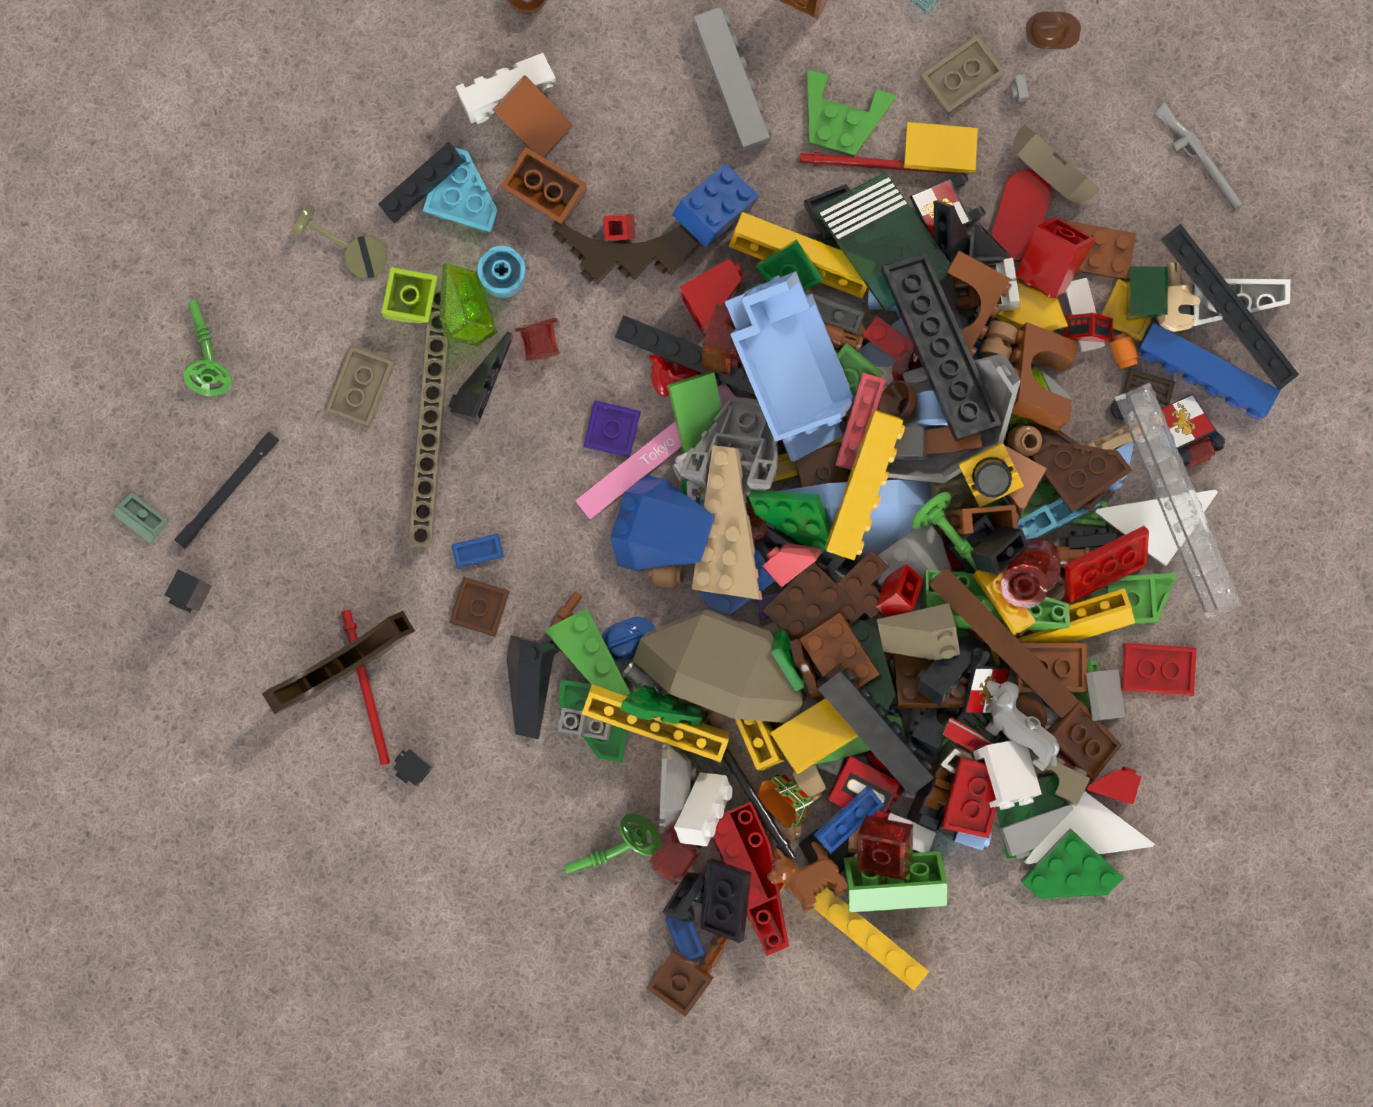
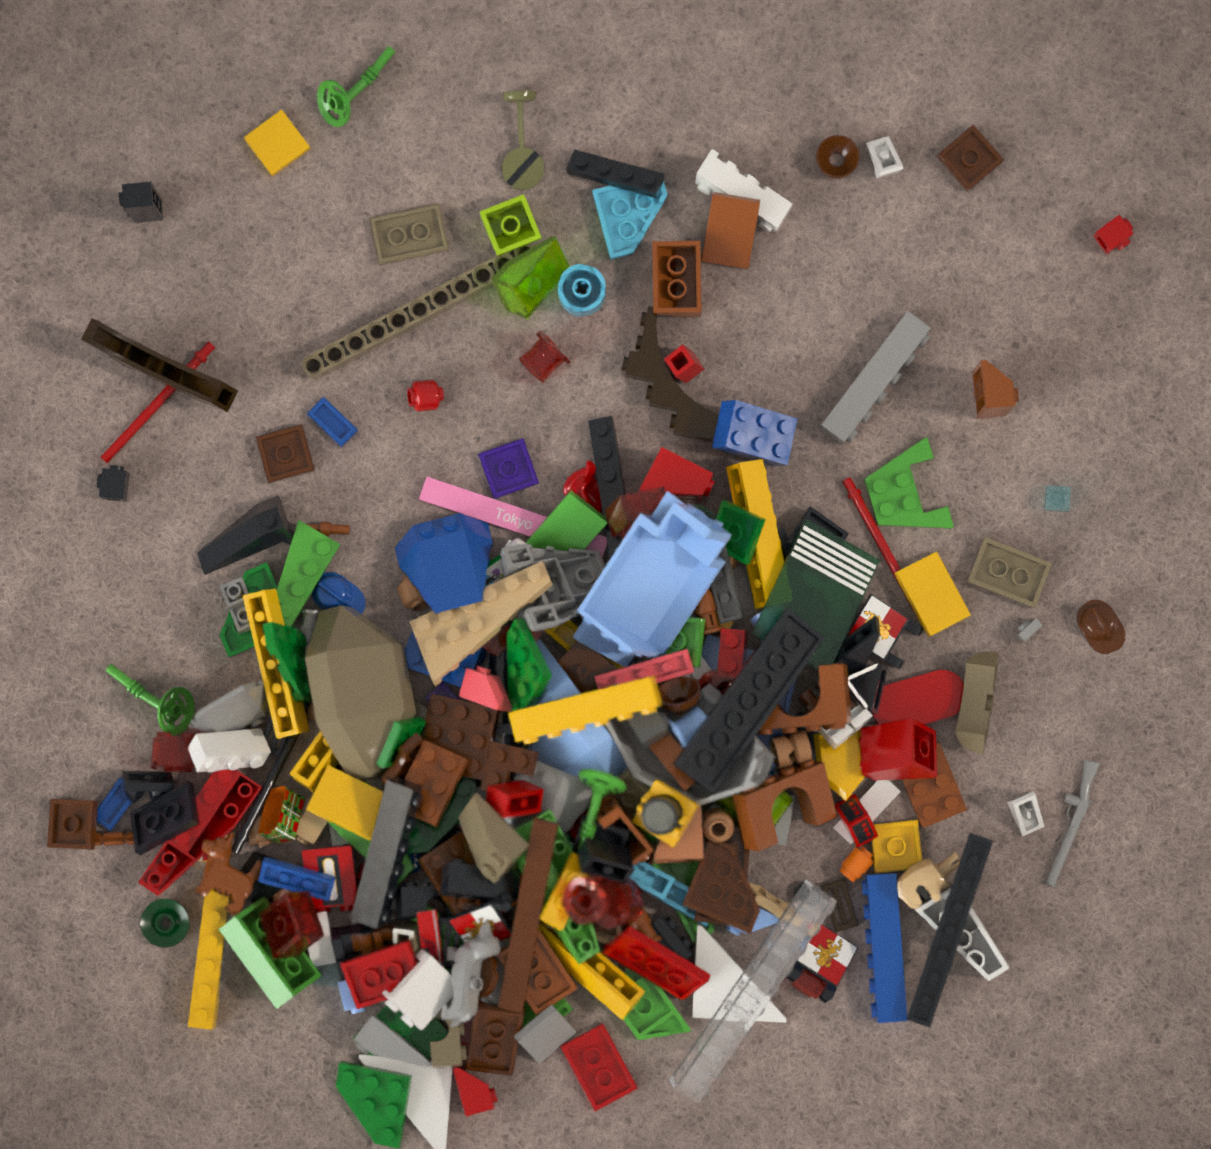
camera: 60 degrees right, 0 degrees up
sand green slope [114,492,169,543] -> none
black piece [174,431,279,549] -> none
black wedge [448,332,513,425] -> none
dark green slope [1126,266,1168,321] -> none
none -> dark green dish [140,898,189,948]
none -> yellow tile [243,109,311,177]
none -> red head [407,379,444,412]
none -> white slope [1007,792,1045,836]

